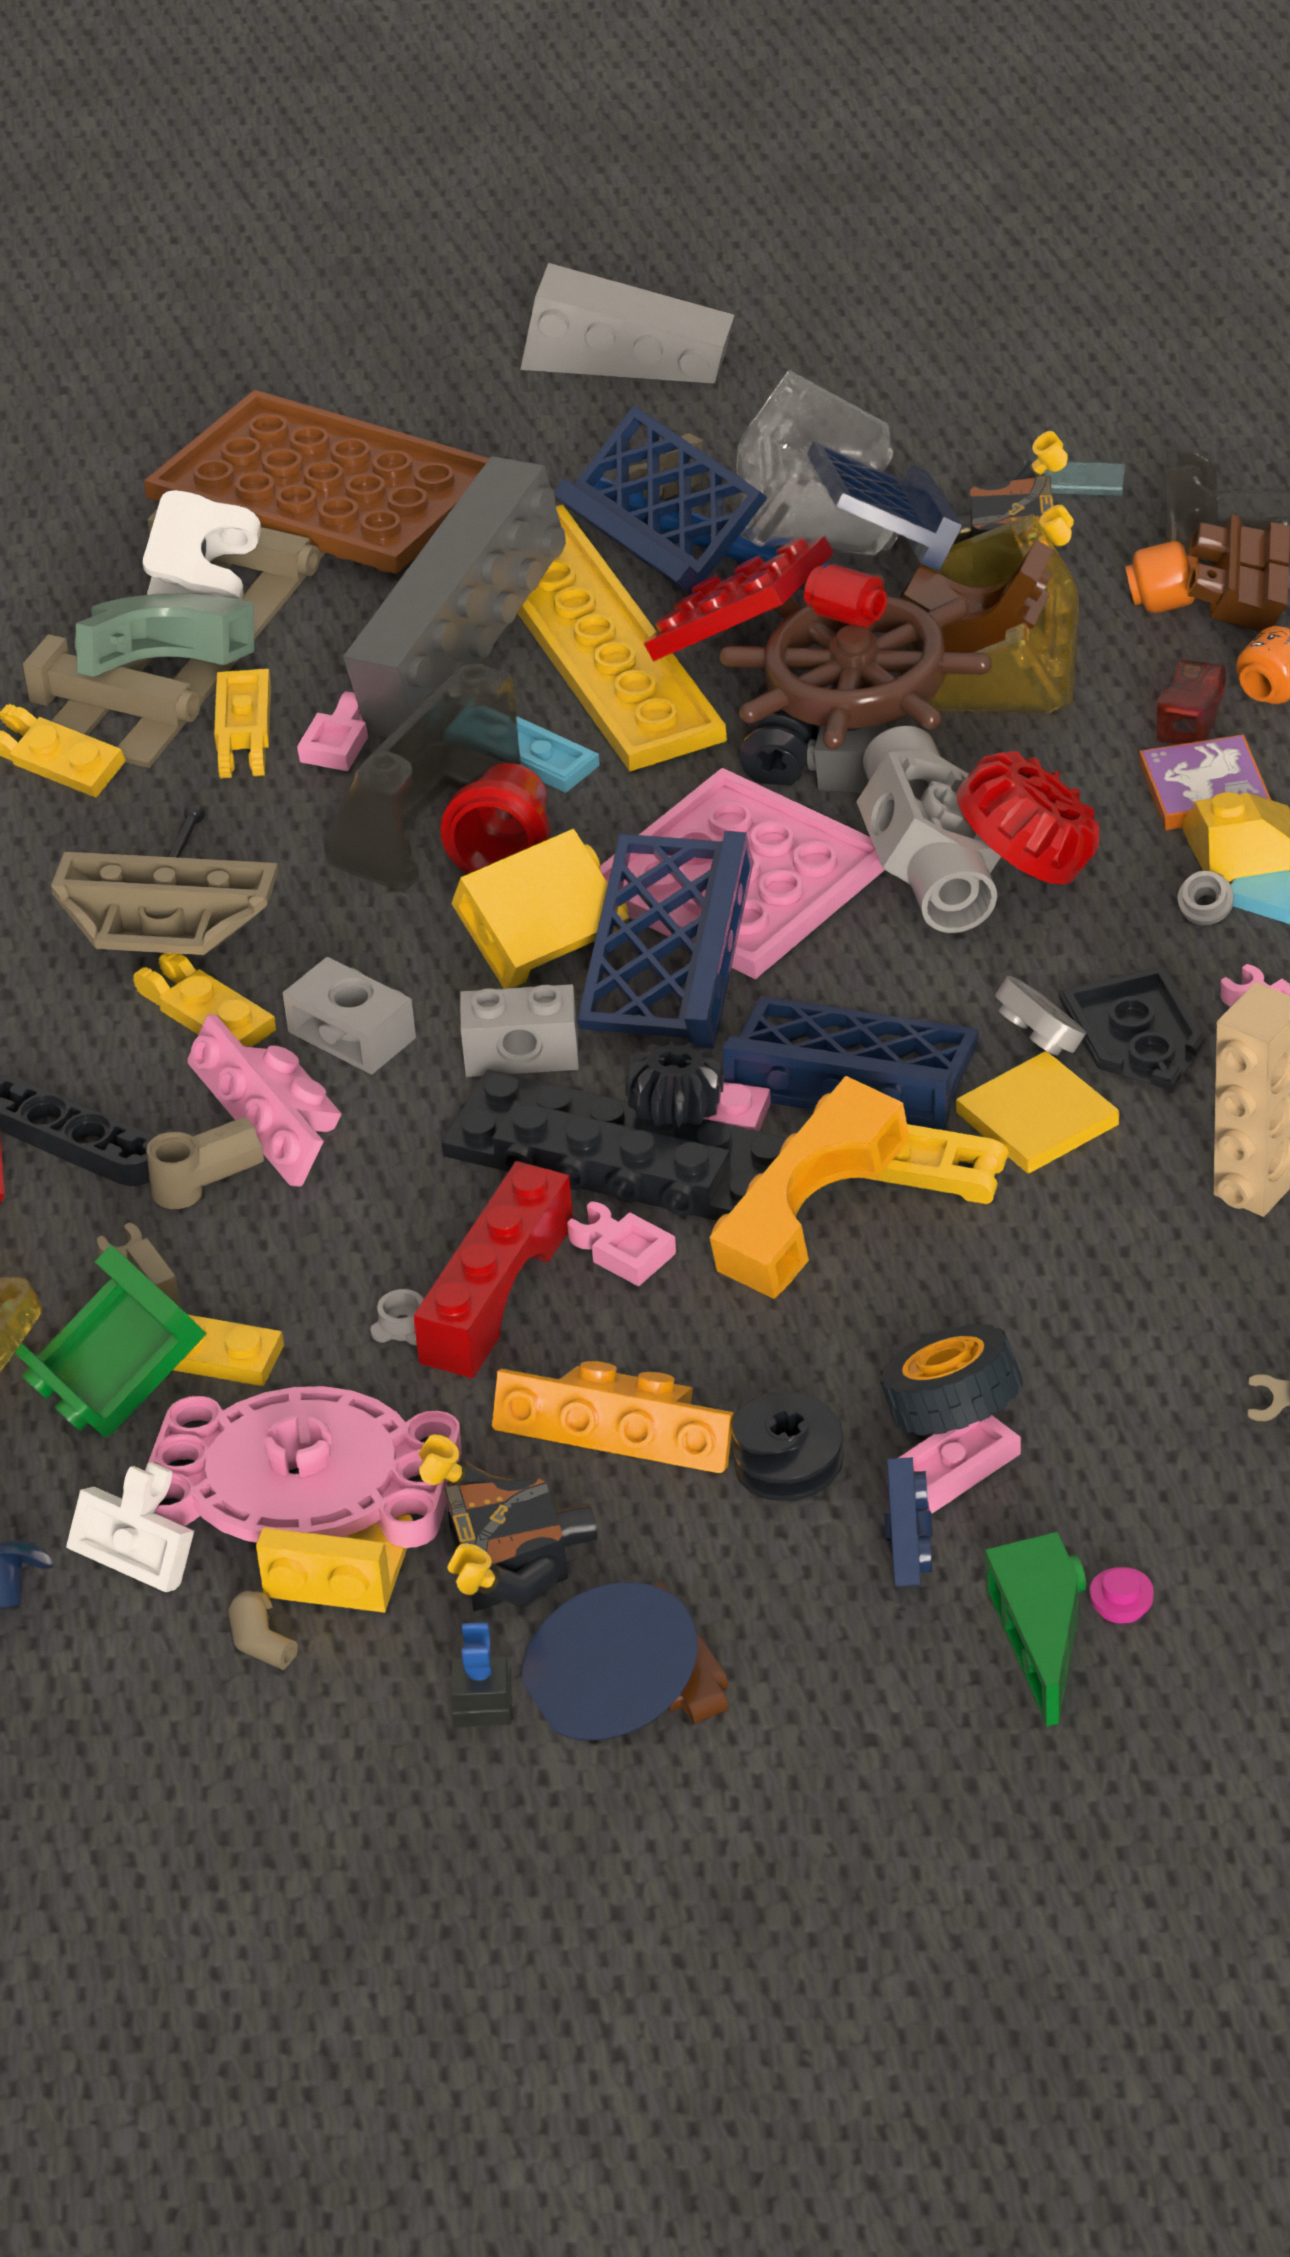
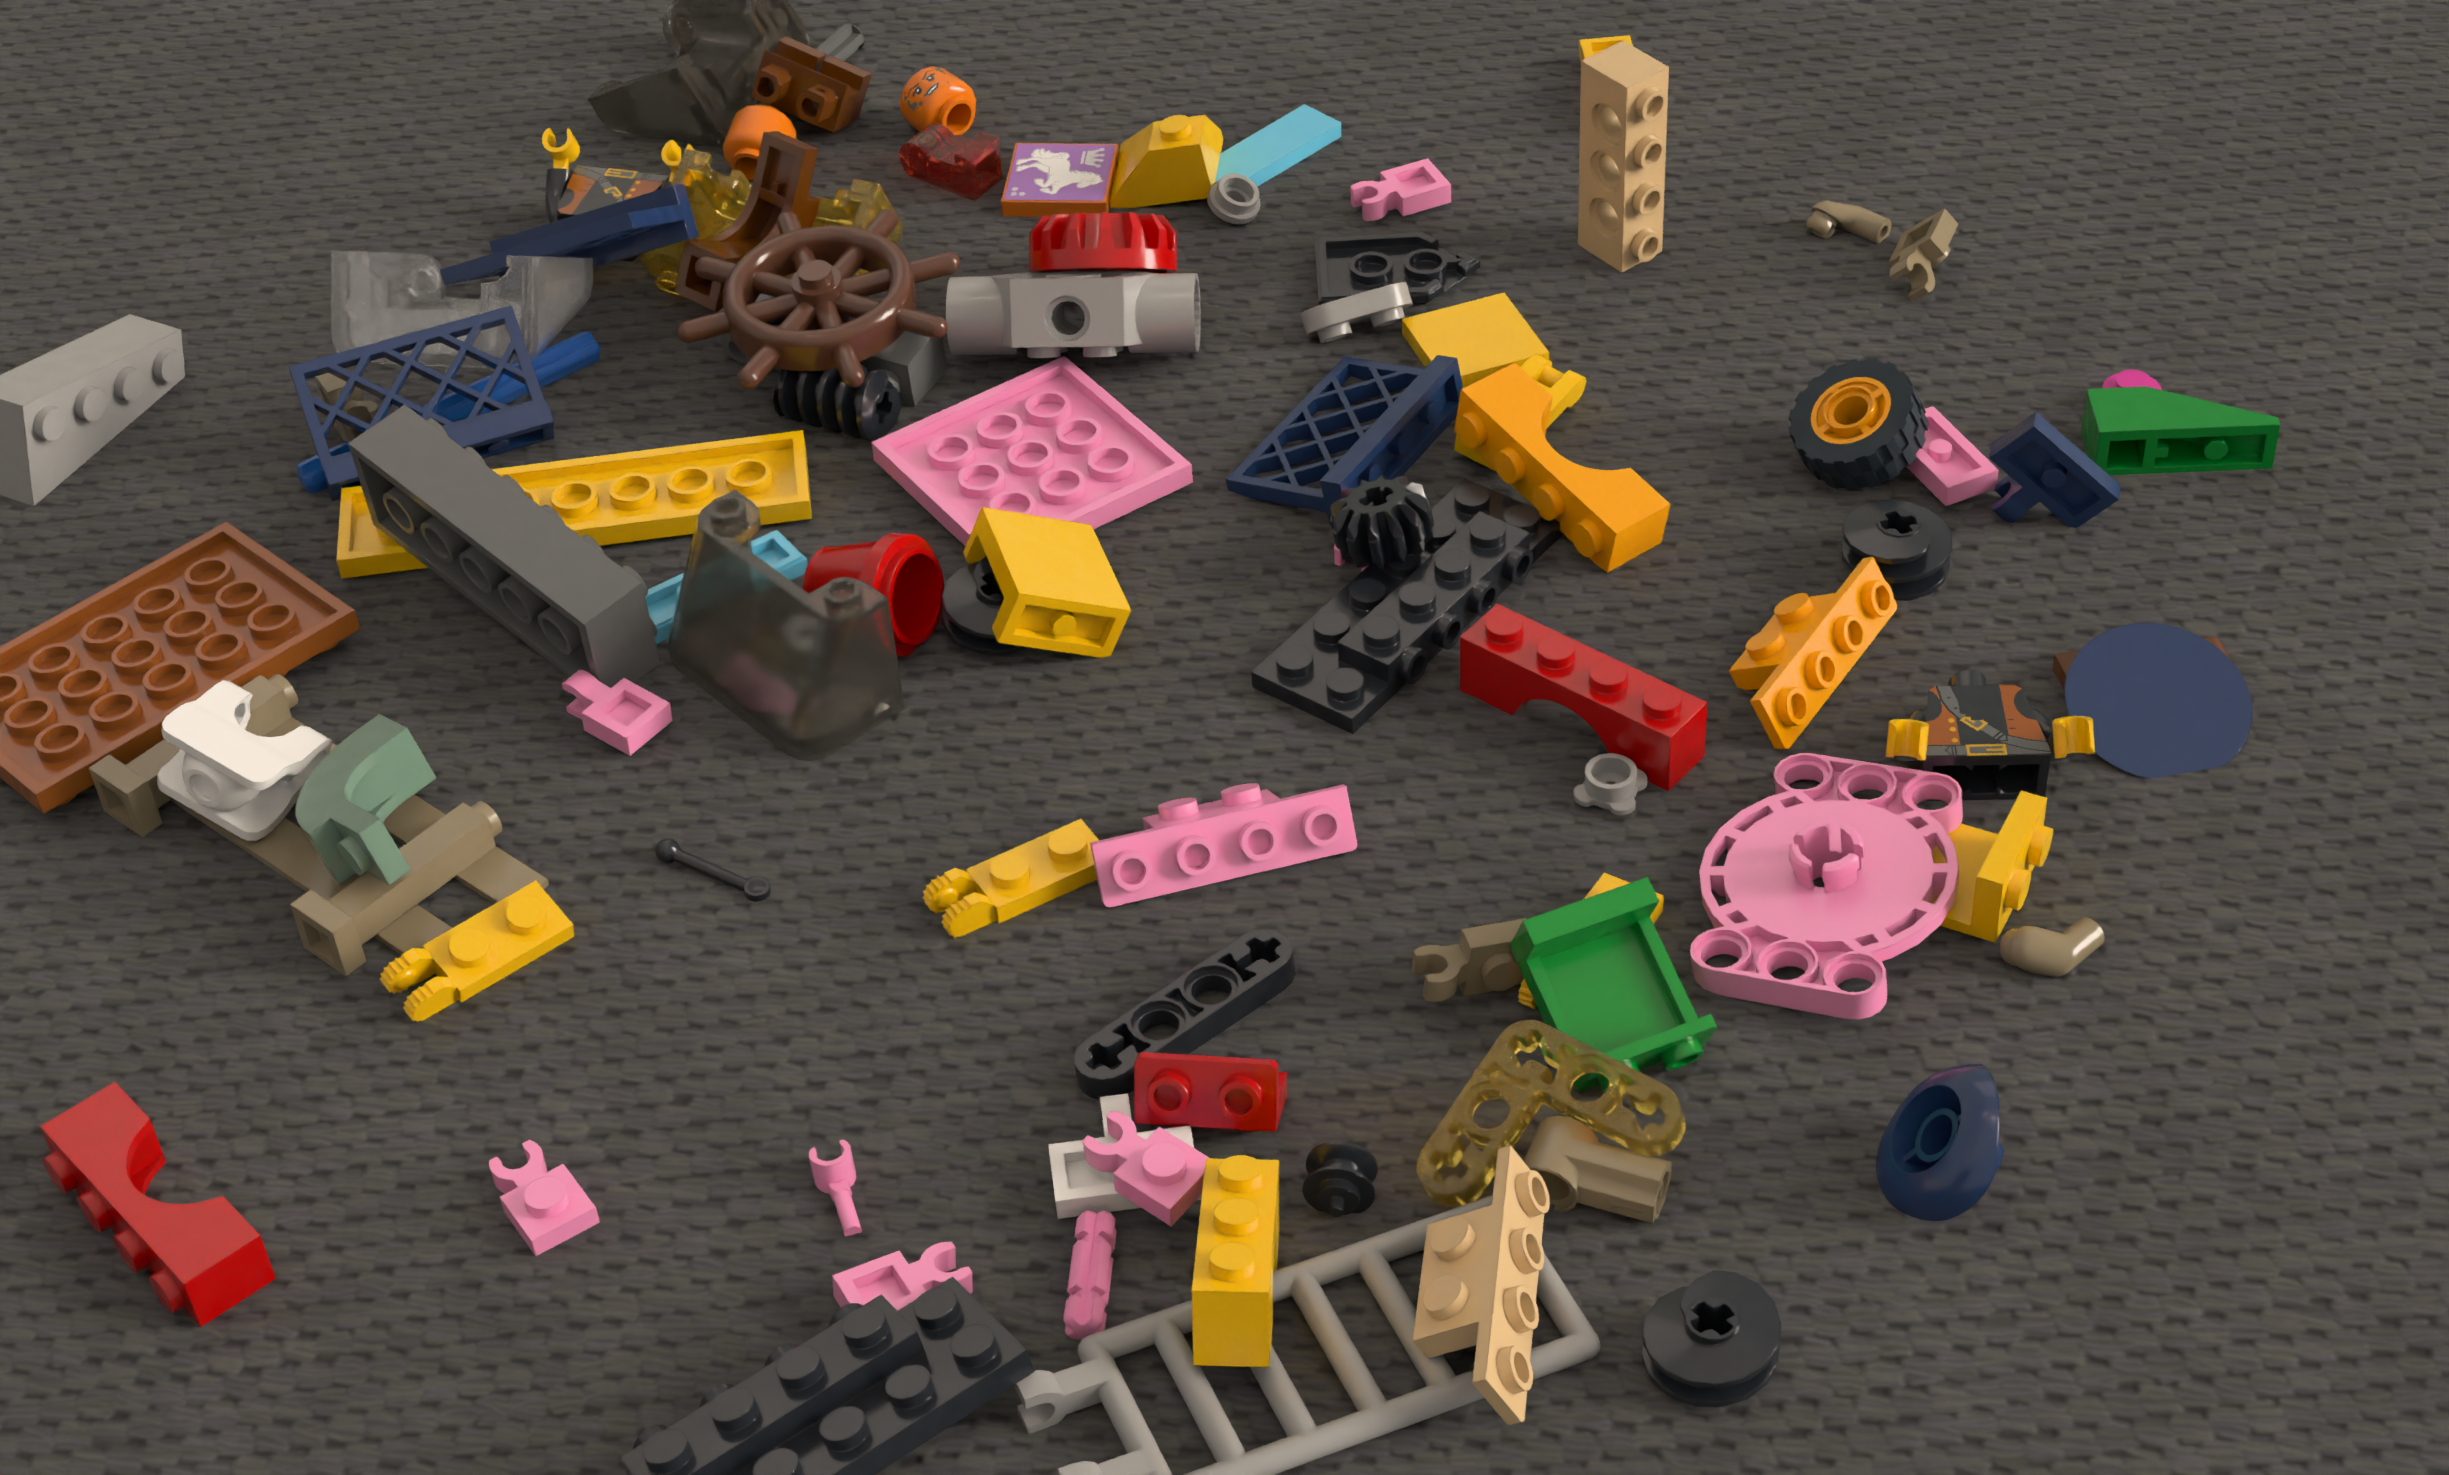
camera: 75 degrees left, 0 degrees up
dark tan wedge [51,852,279,955] -> none
white plate [66,1462,194,1592] -> none
dark tan piece [147,1117,264,1209] -> none
yellow hinge [214,669,271,779] -> none
light grey brick [283,957,416,1075] -> none
pearl dark grey piece [451,1622,512,1728] -> none
light grey brick [460,984,579,1077] -> none
bright pink plate [567,1202,676,1287] -> none
dark blue fence [577,831,754,1049] -> none
red plate [643,535,834,662] -> none
red brick [804,564,887,628] -> none
clear light blue piece [1025,461,1125,495] -> none

